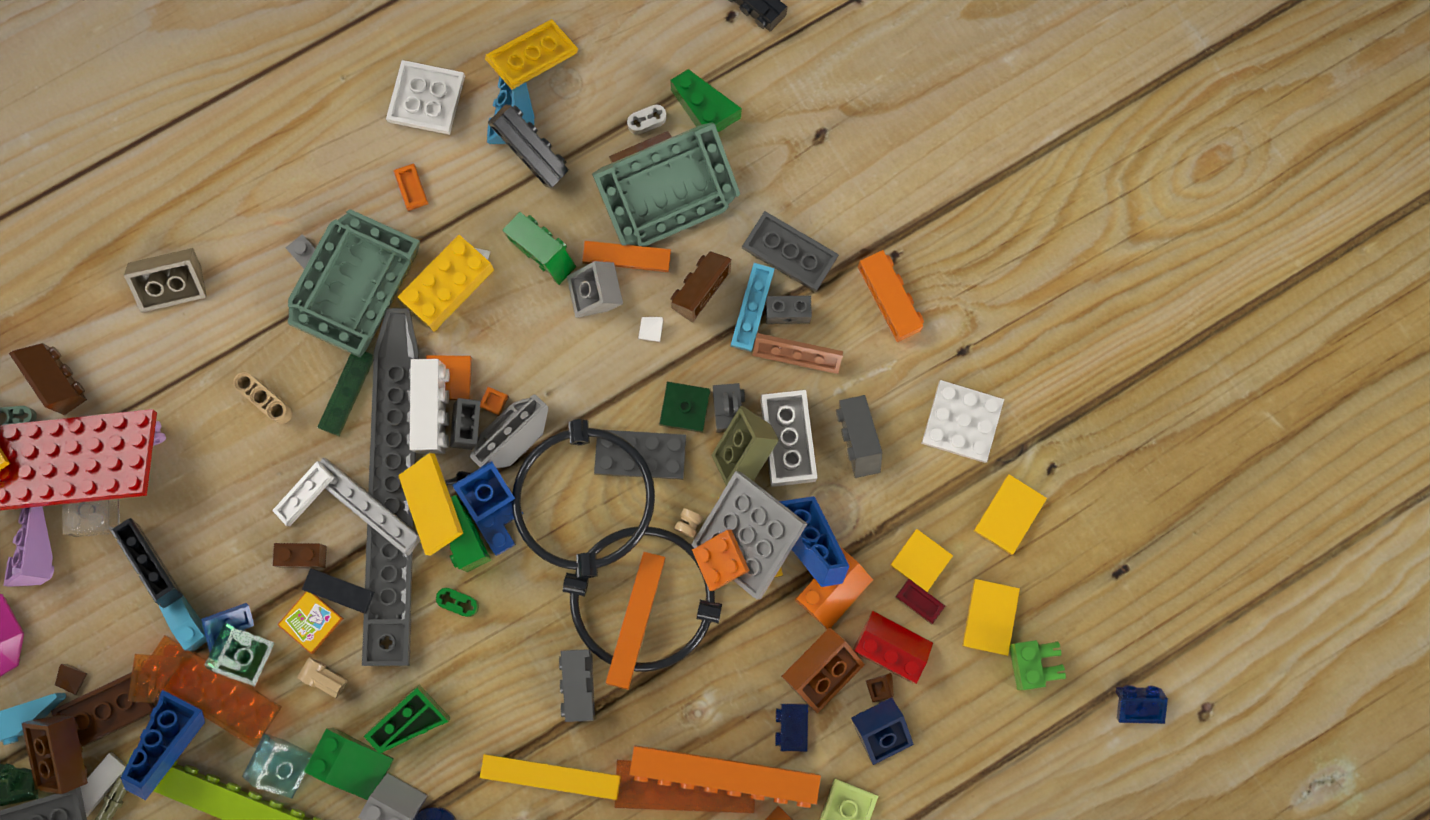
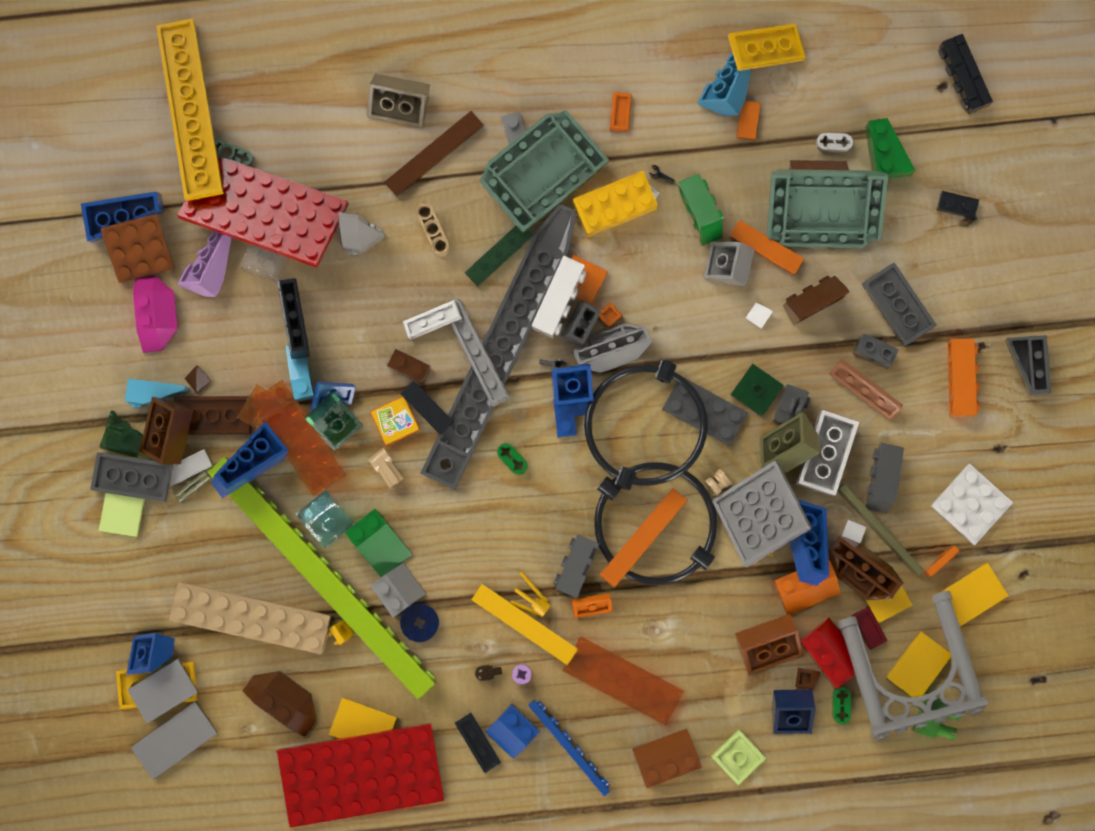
camera: 30 degrees right, 5 degrees up
reddish brown slope [9,343,87,415] -> none
green wedge [364,684,450,754] -> none
white plate [386,60,465,135] -> none
yellow tile [398,453,463,556] -> none
green slope [450,495,491,572] -> none
black brick [488,105,569,188] -> none
orange brick [629,745,821,808] -> none
orange plate [692,529,750,591] -> none
medium azure plate [730,263,775,352] -> none
clear blue bracket [775,704,808,752] -> none
clear blue bracket [1116,685,1168,724] -> none
none -> light grey wedge [338,212,385,255]
none -> reddish brown tile [384,111,483,197]
none -> yellow plant [510,572,551,617]
none -> orange plate [571,593,613,618]
none -> black hand [649,165,675,184]
none -> orange tile [736,101,760,141]
none -> reddish brown wedge [829,535,904,600]
none -> green beam [832,686,851,724]
none -> olive tile [837,484,924,576]
none -> light grey arch [837,591,989,741]
none -> white tile [842,520,866,543]
none -> orange tile [923,546,959,577]
none -> black plate [937,191,979,219]
none -> dark grey wedge [1005,335,1051,396]

